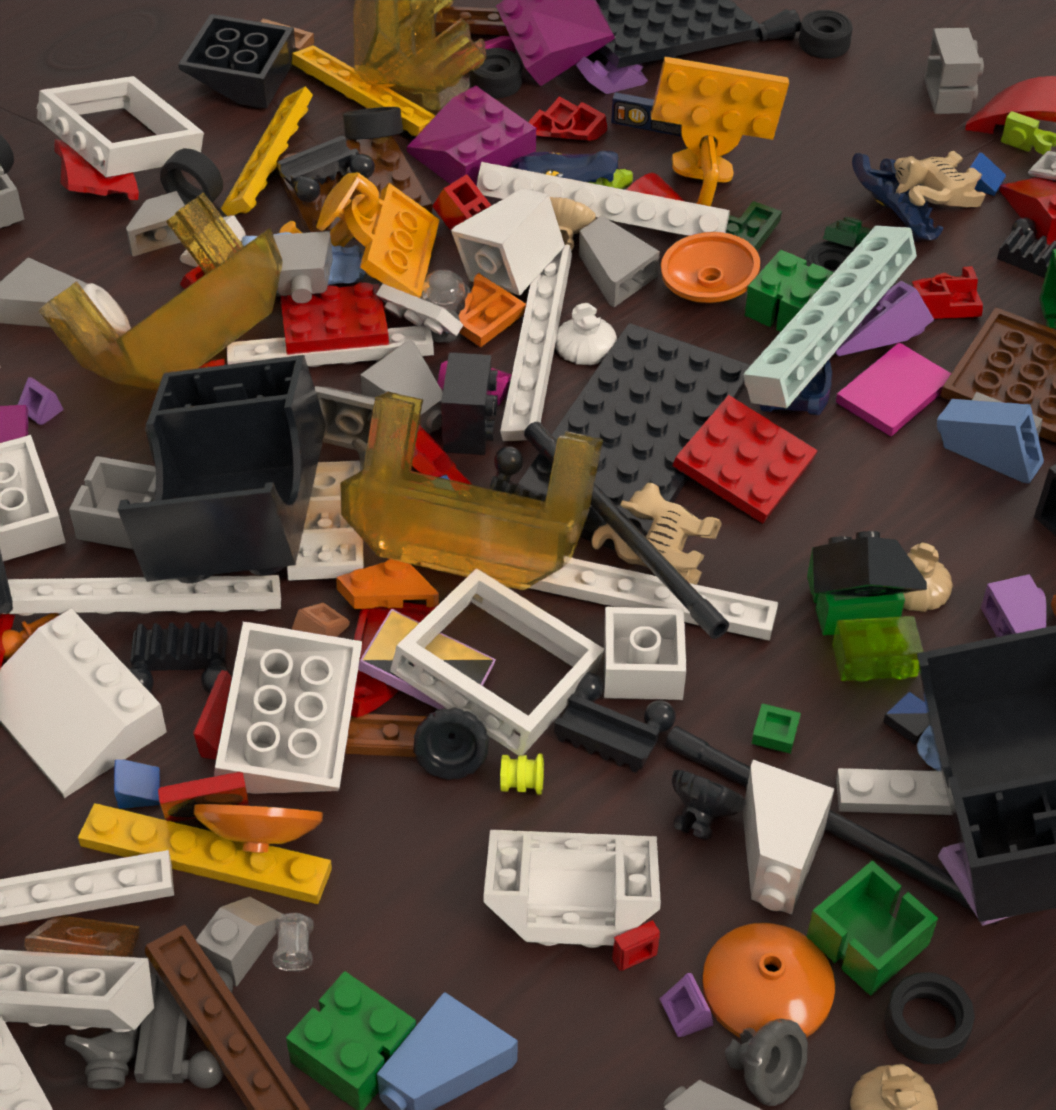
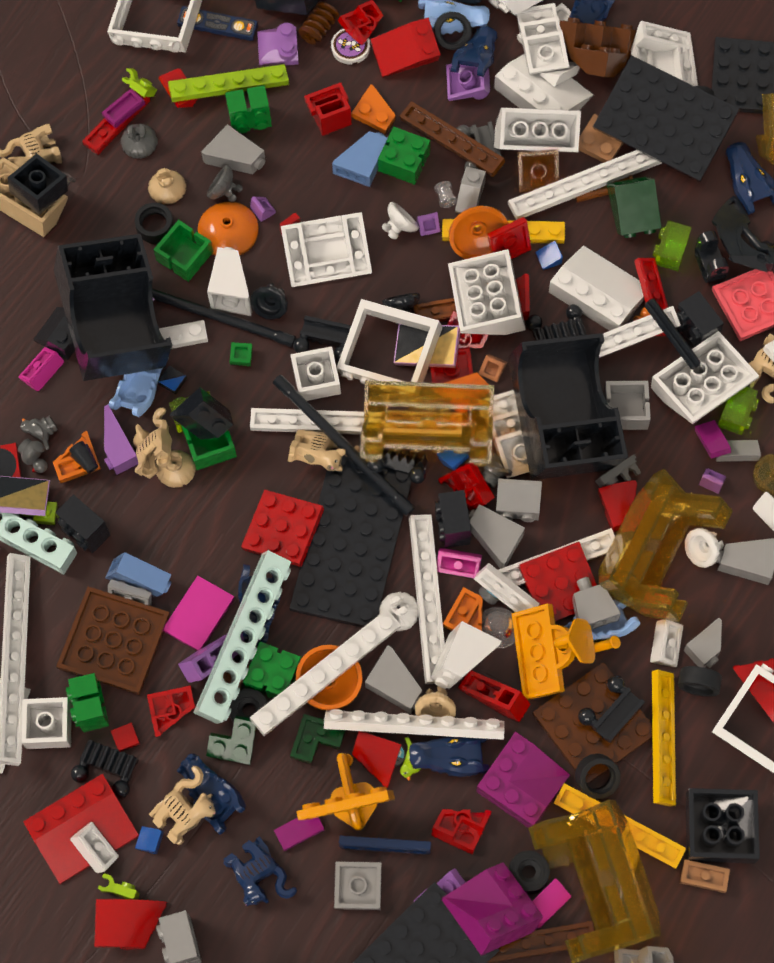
camera: 170 degrees right, 20 degrees up
neon yellow bush [500,754,544,795] -> none
none -> red tile [111,722,140,752]
none -> tan animal [133,407,172,479]
none -> dark blue animal [223,836,297,906]
none -> white plate [250,609,401,736]
none -> magenta tile [274,817,324,851]
none -> white hair [382,202,419,240]
none -> medium lavender slope [417,212,441,236]

